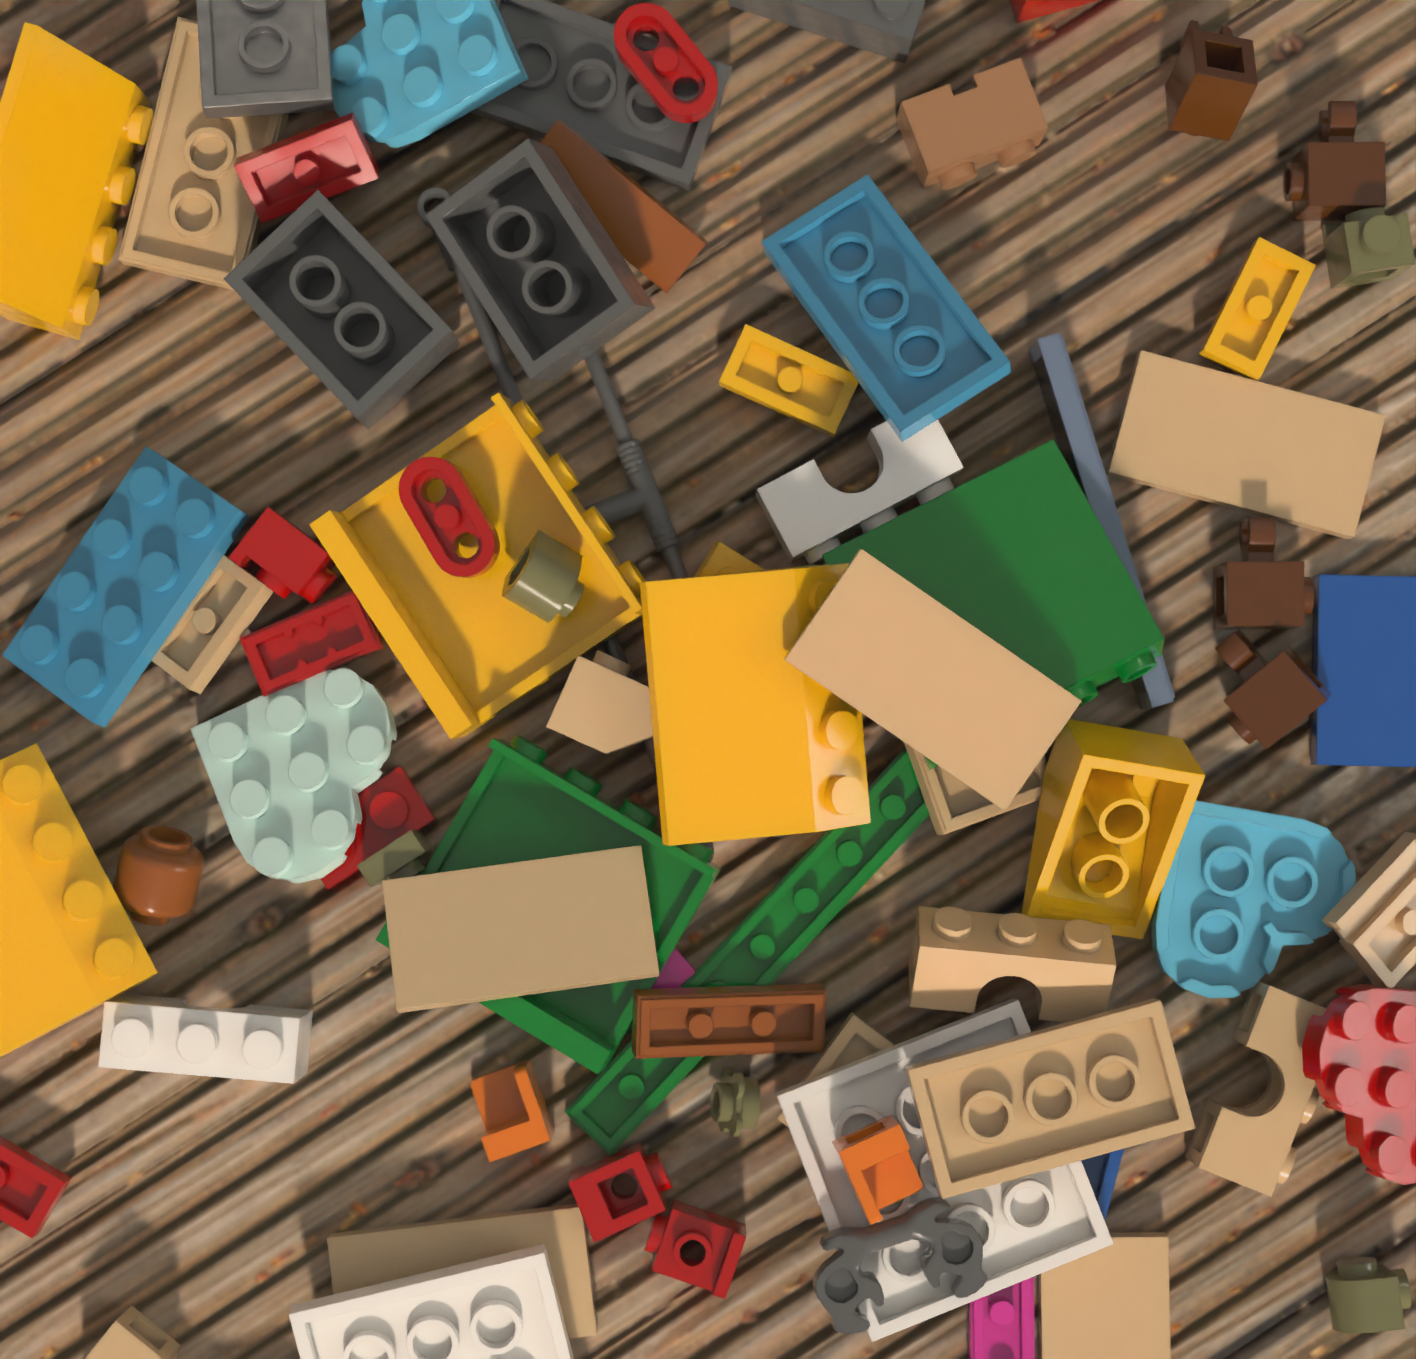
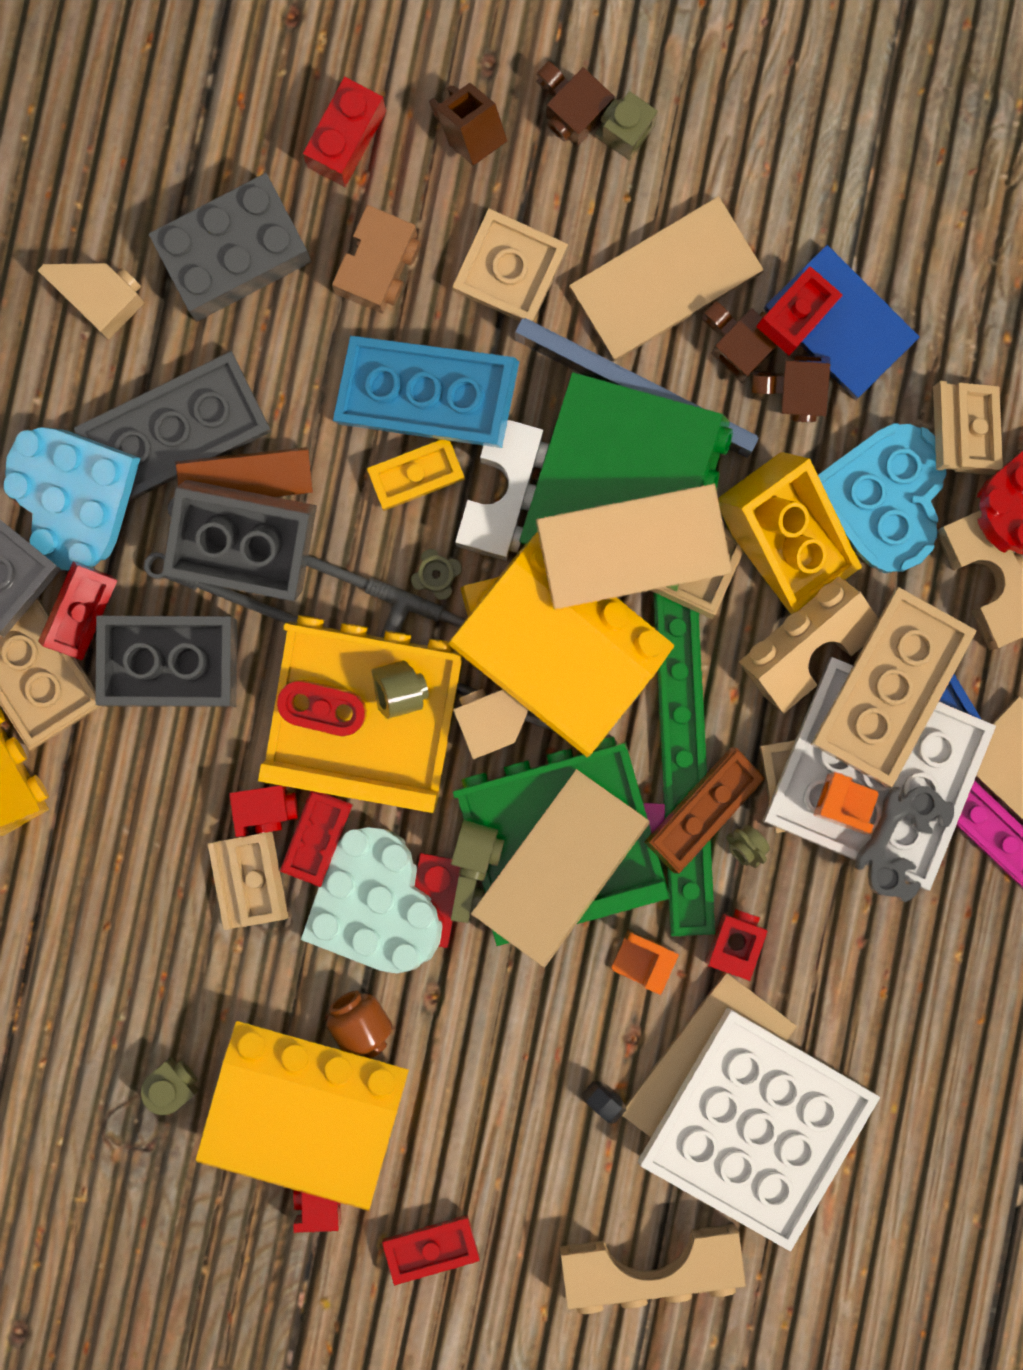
camera: 45 degrees left, 0 degrees up
dark azure plate [2,446,250,727] -> none
white arch [98,994,313,1084] -> none
red plate [613,3,718,123] -> none
red brick [644,1199,746,1299] -> none
yellow plate [1198,237,1316,381] -> none
none -> olive plate [411,549,462,600]
none -> olive plate [451,820,505,881]
none -> tan plate [452,208,568,322]
none -> black tile [582,1081,626,1124]
none -> red plate [756,266,843,356]

